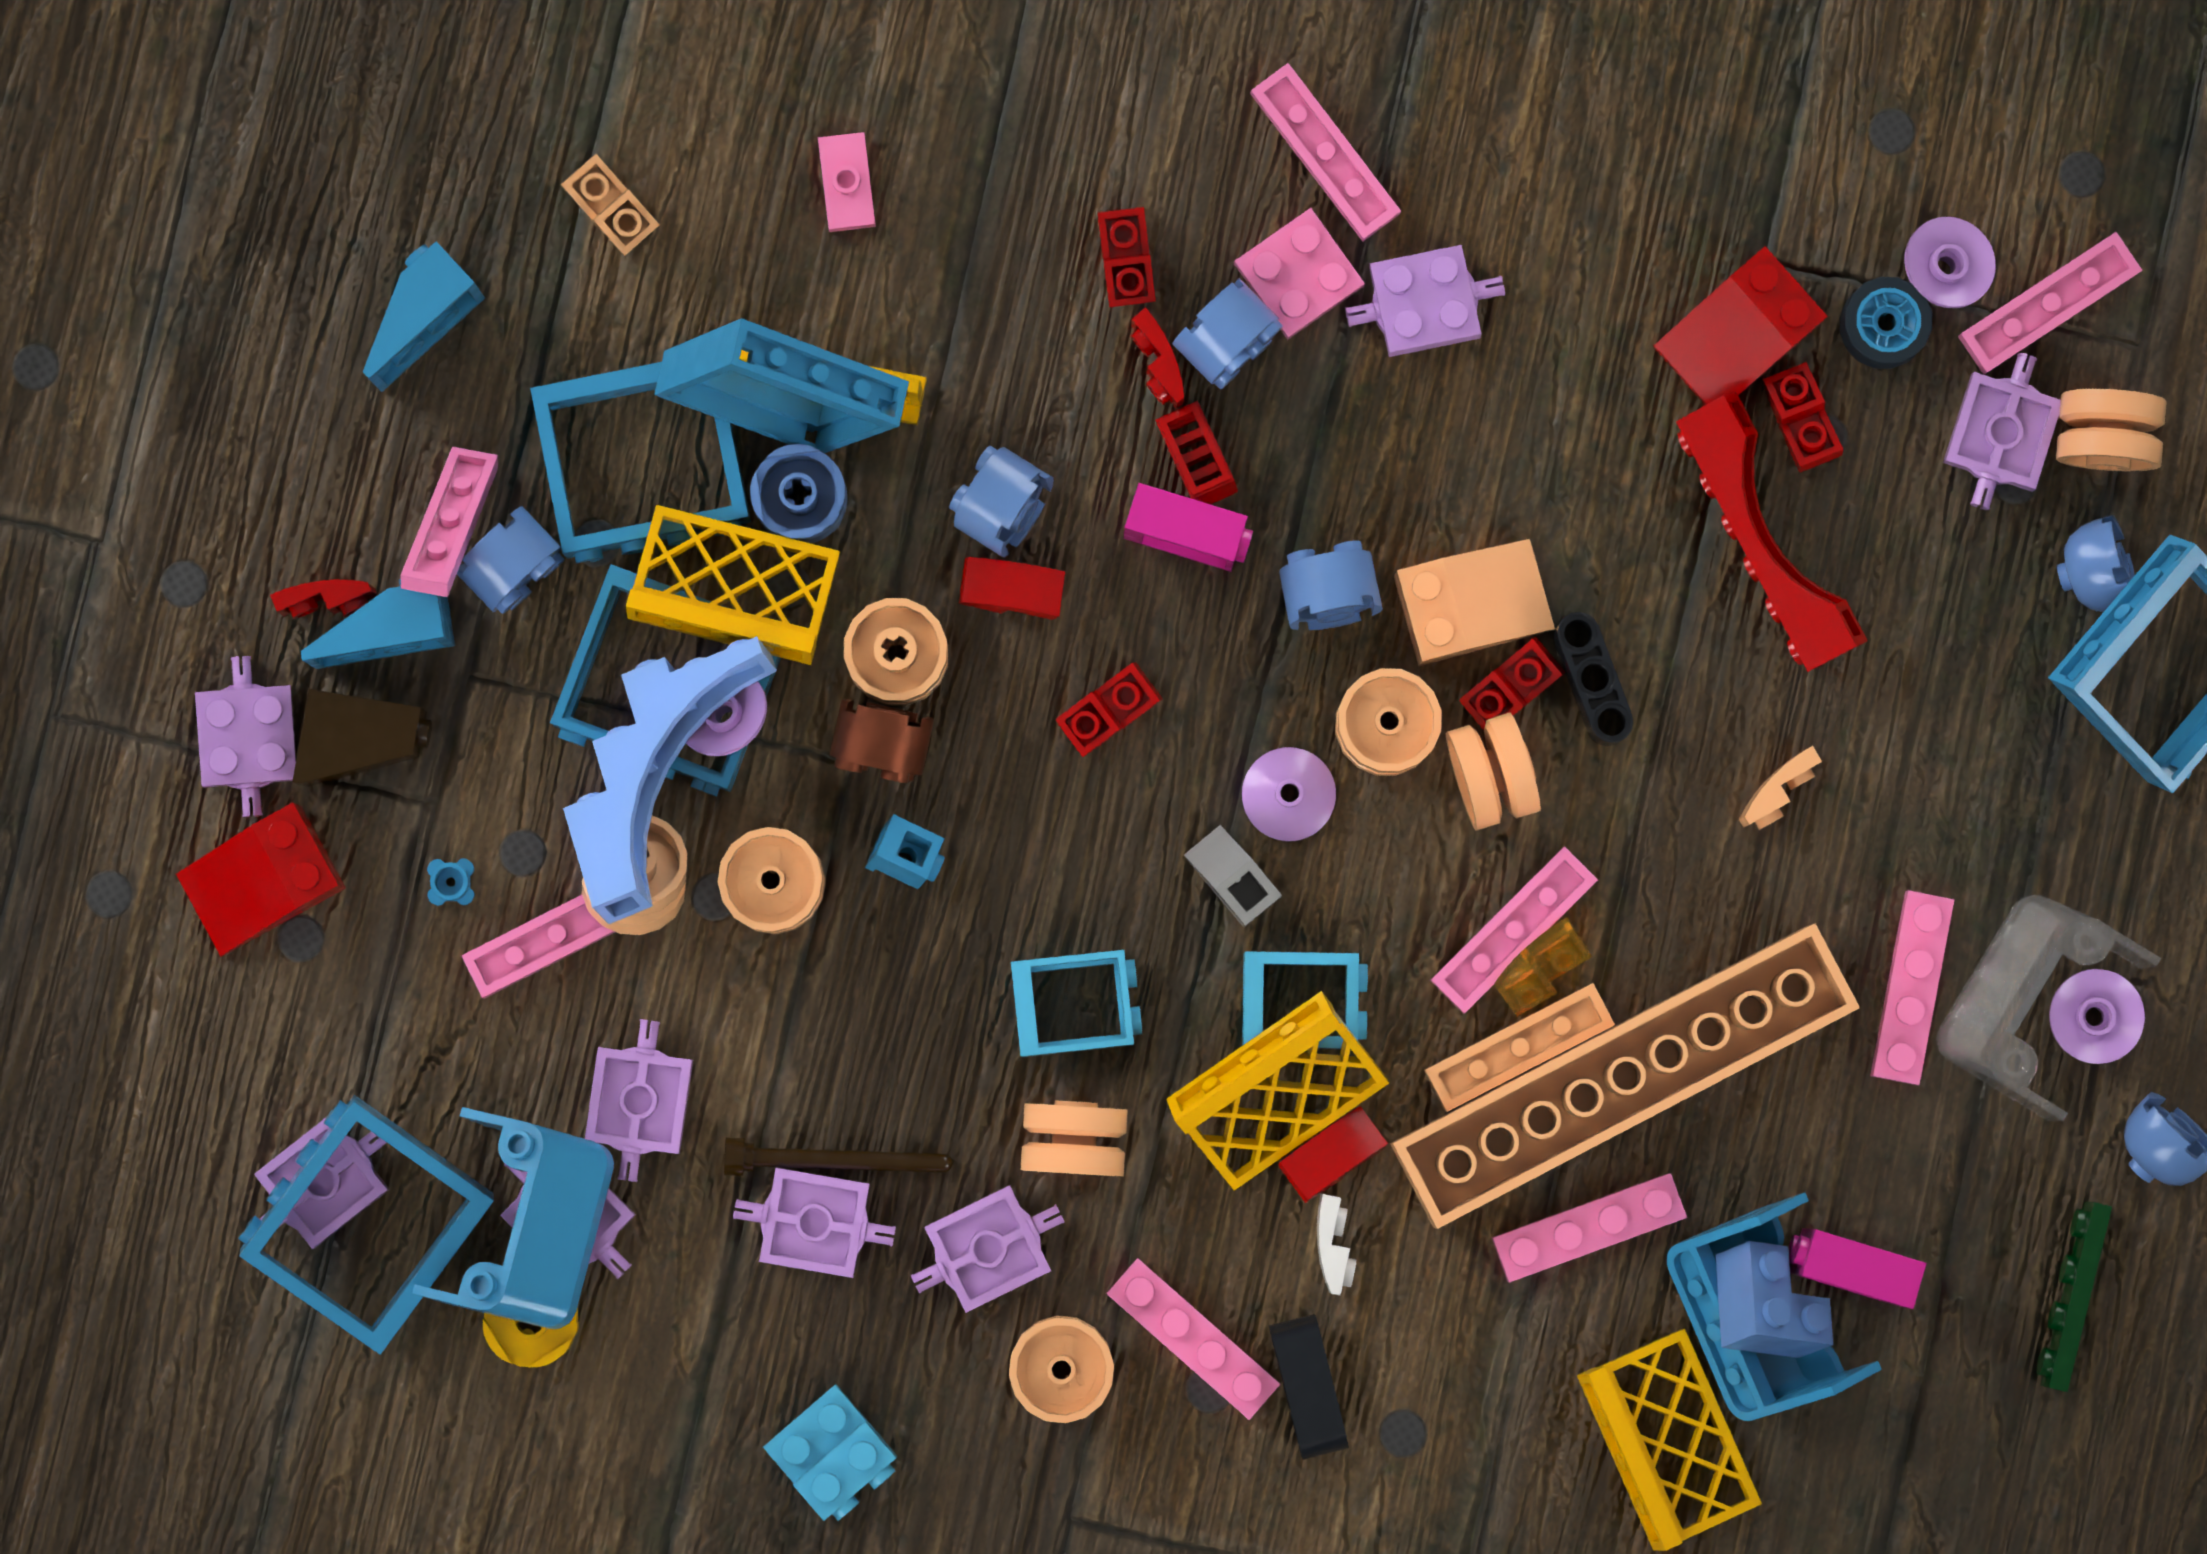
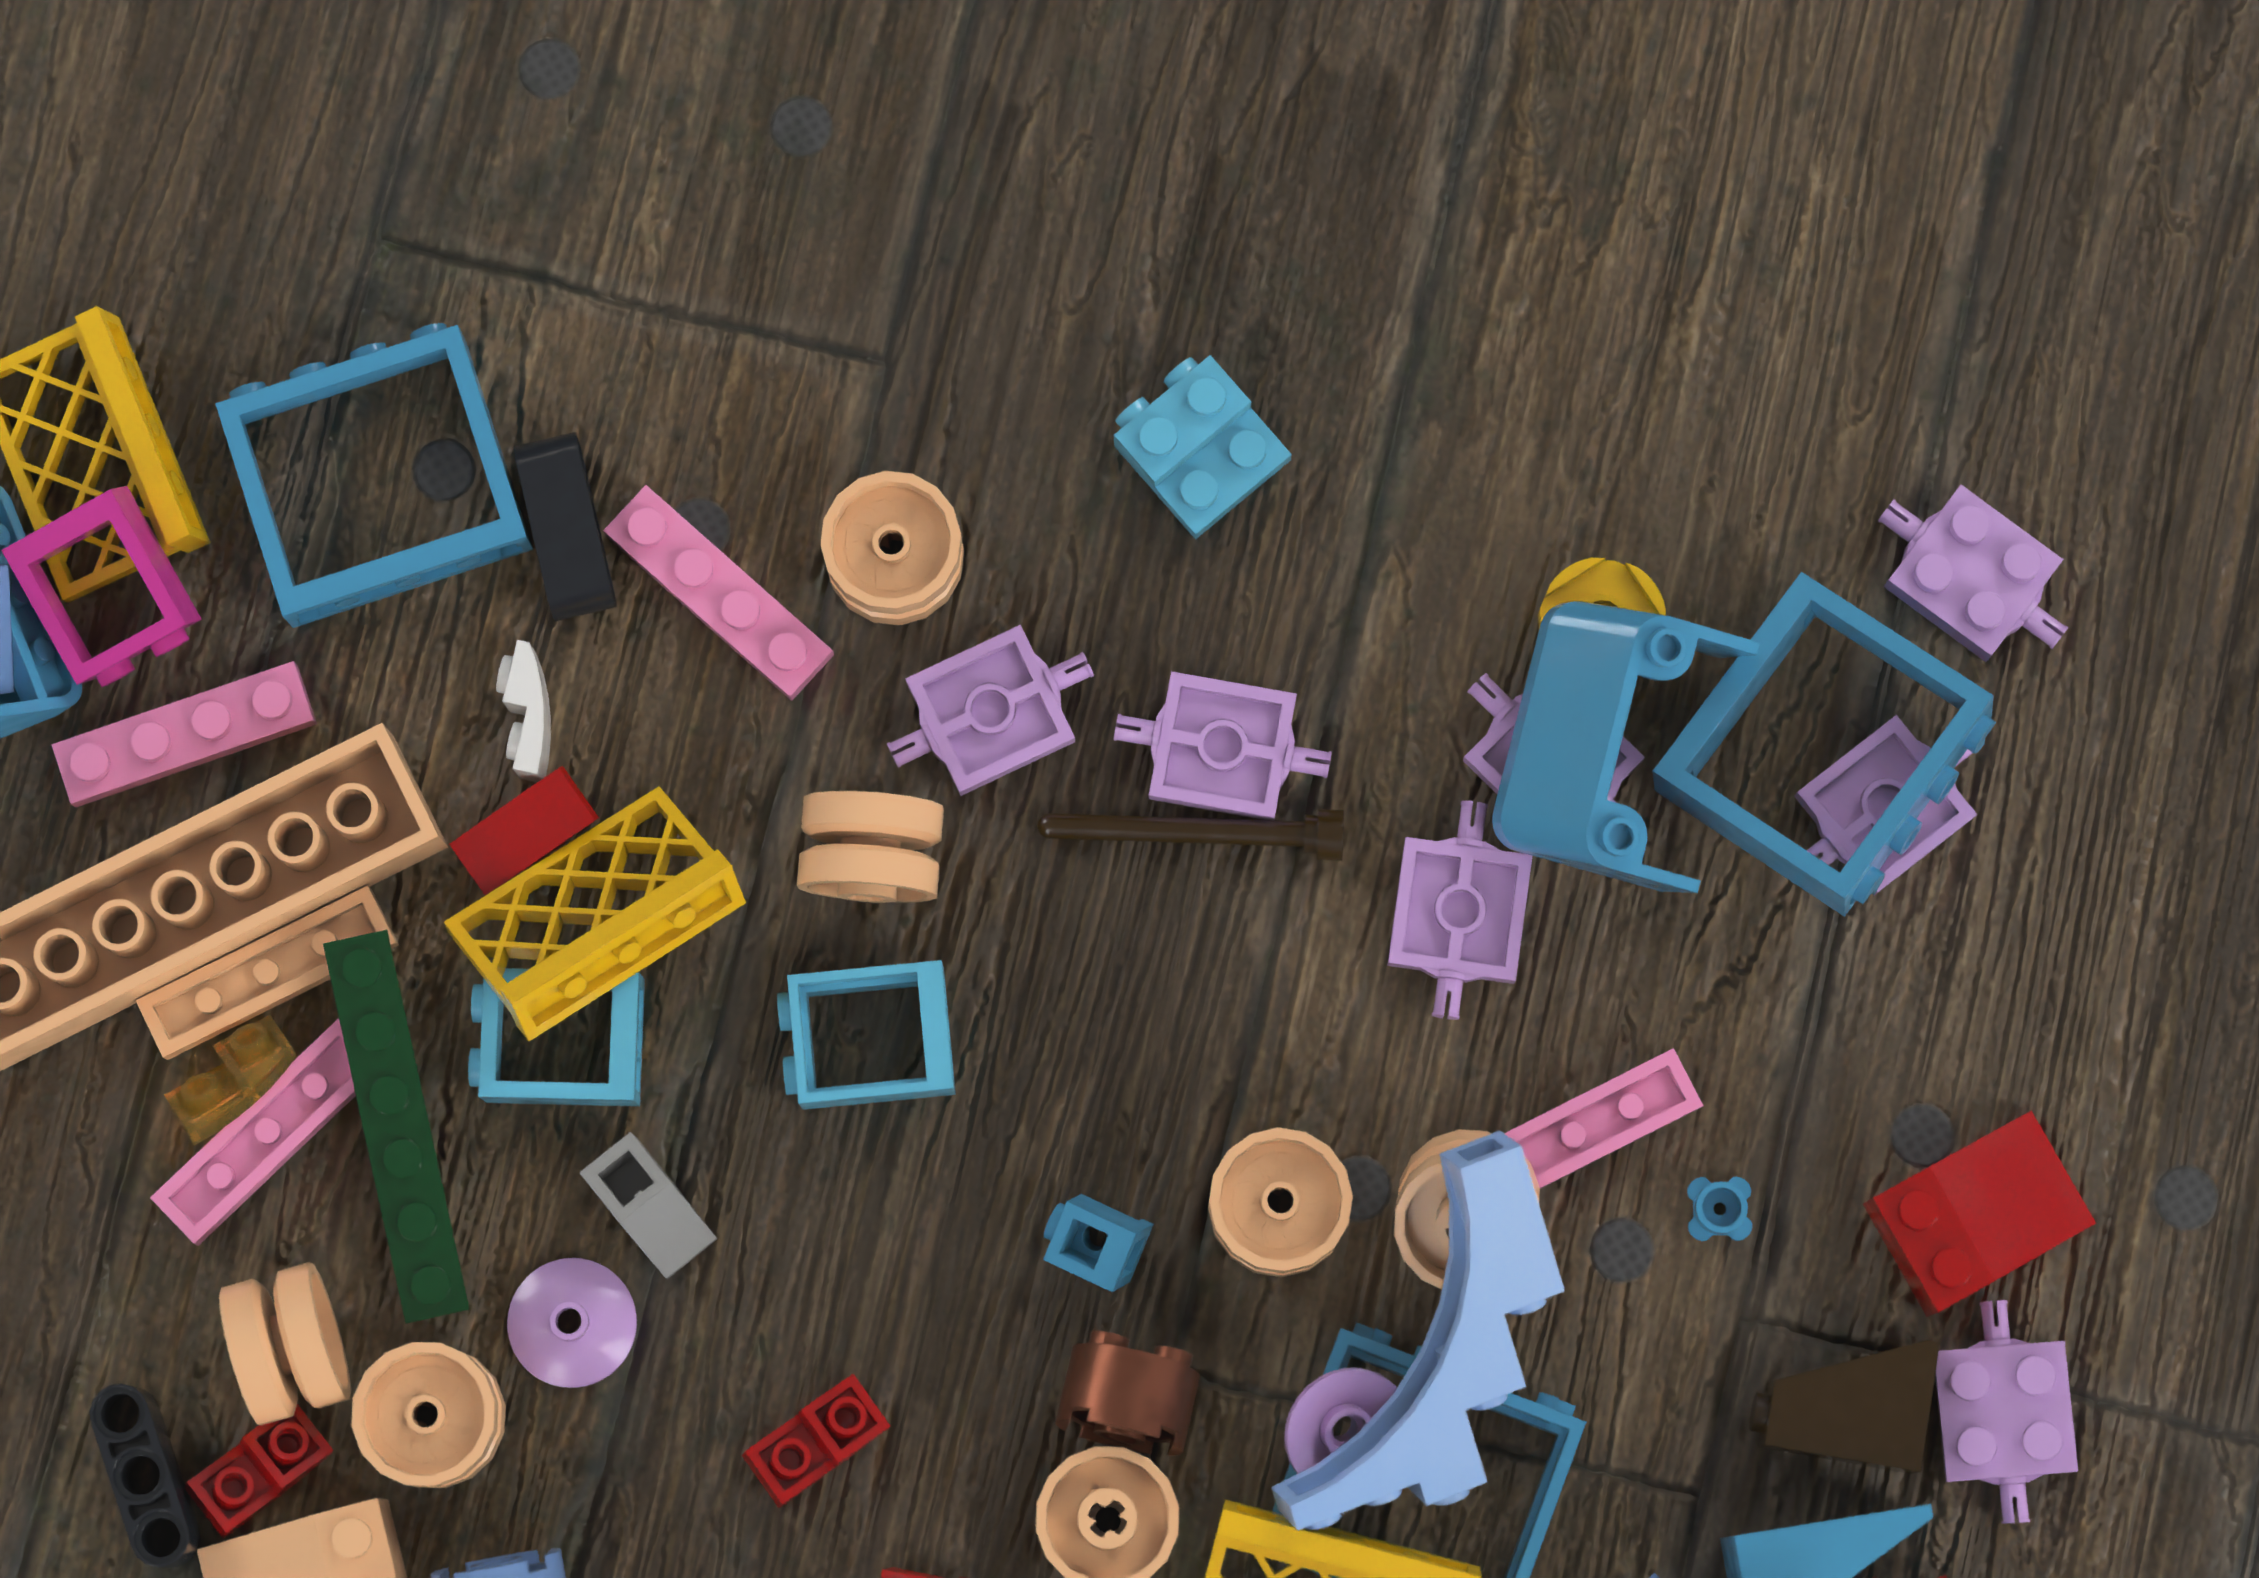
camera: 175 degrees left, 5 degrees down
none -> dark pink window [1,486,202,687]
none -> dark azure window [215,323,533,628]
none -> dark green plate [323,930,470,1324]
none -> lavender plate [1878,485,2068,662]

